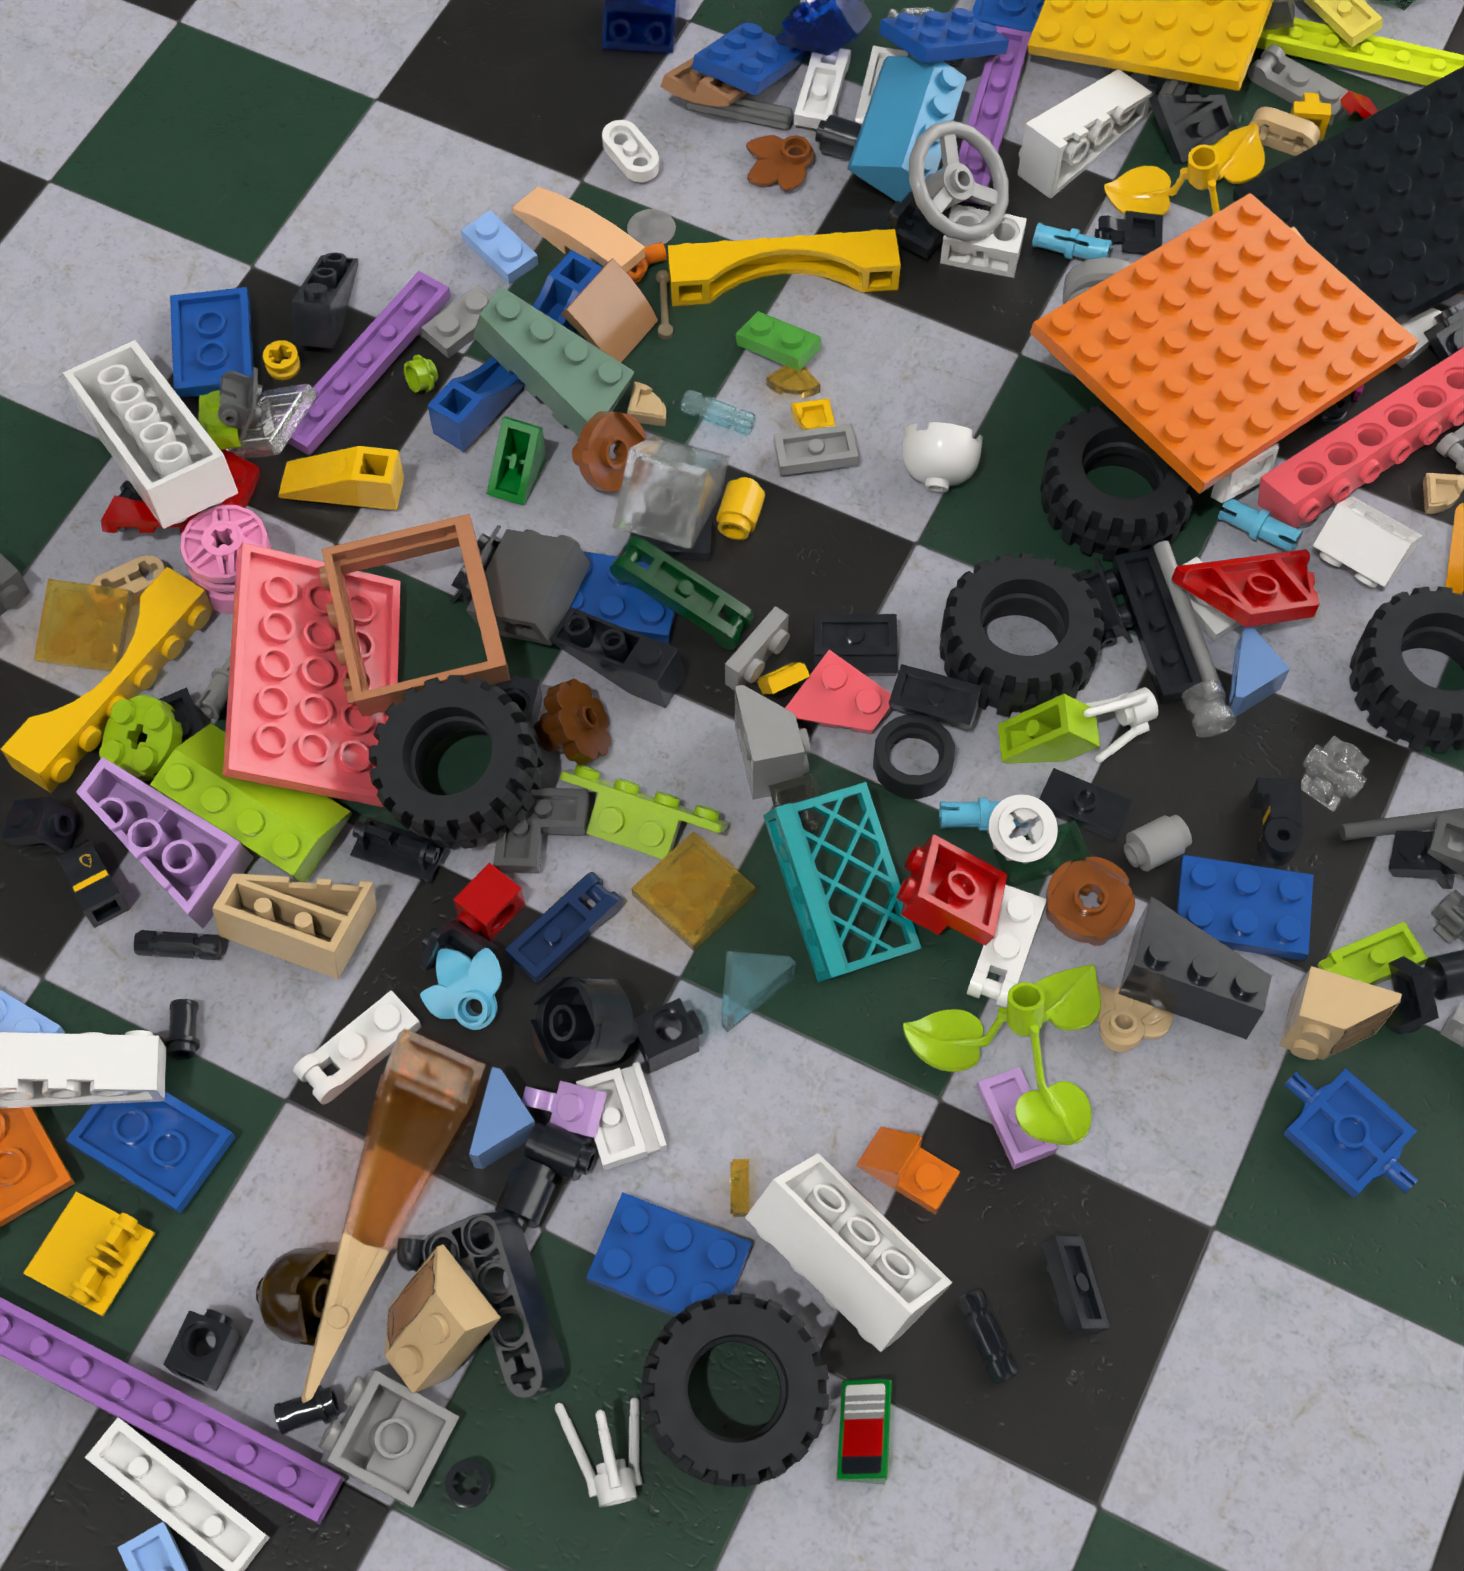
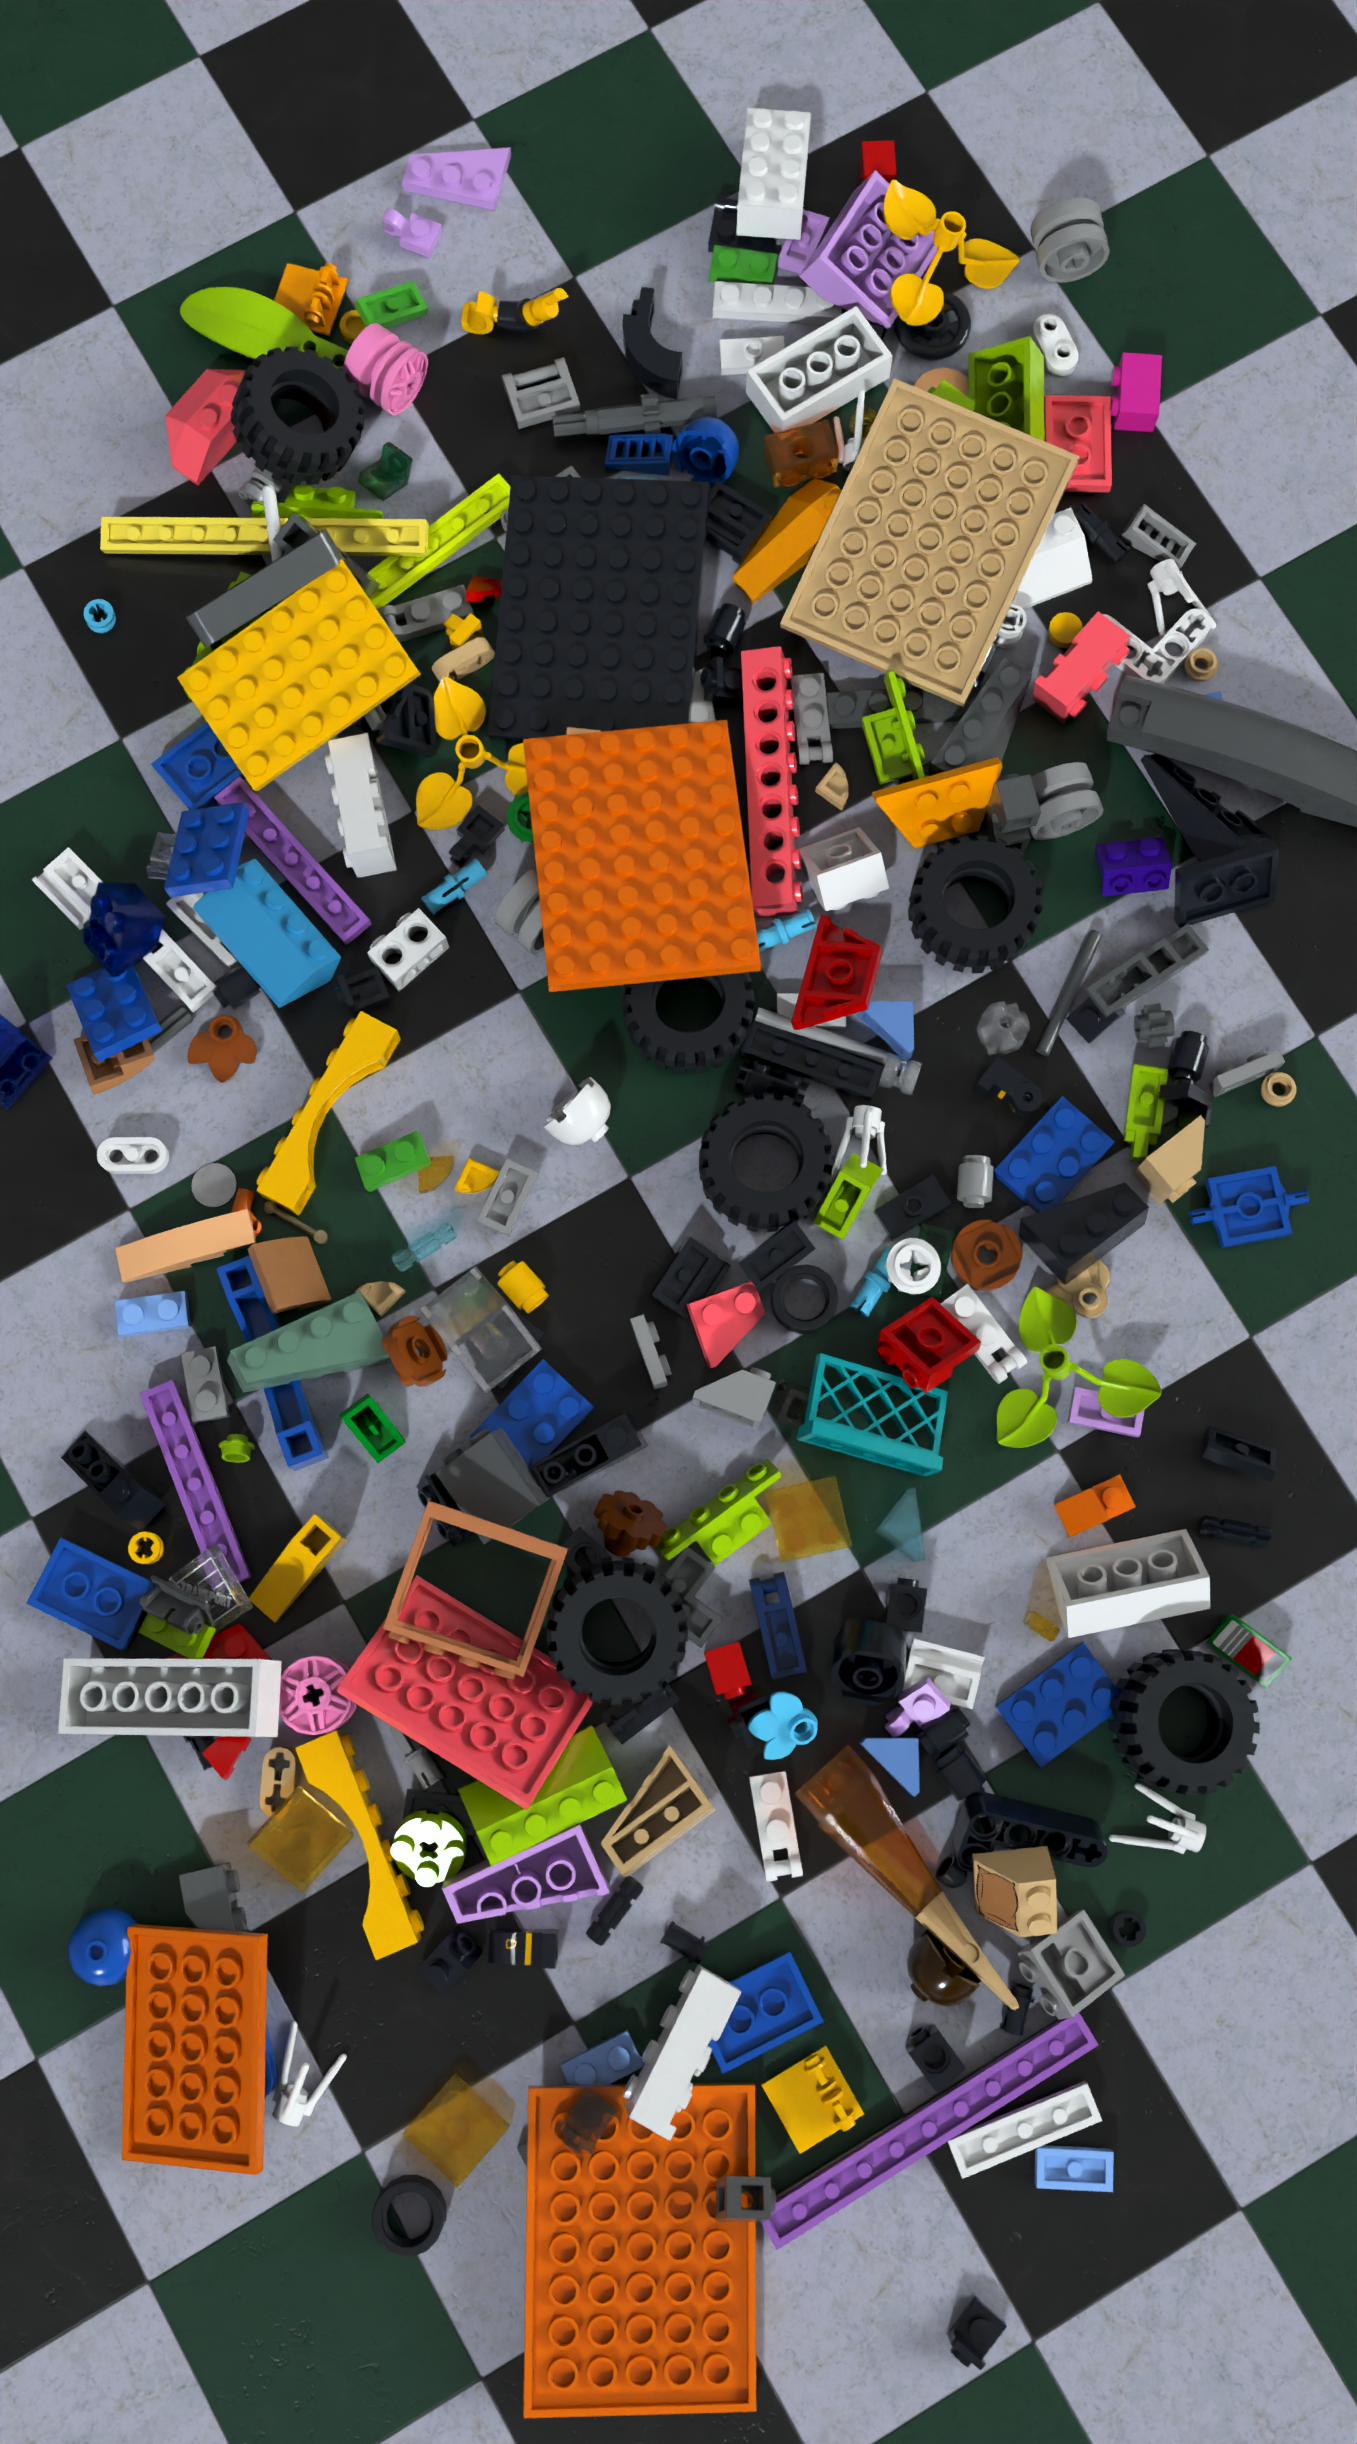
camera: 55 degrees left, 15 degrees up
dark green plate [610,536,754,650] -> none
yellow tile [757,662,810,694] -> none
light grey piece [909,120,1009,242] -> none

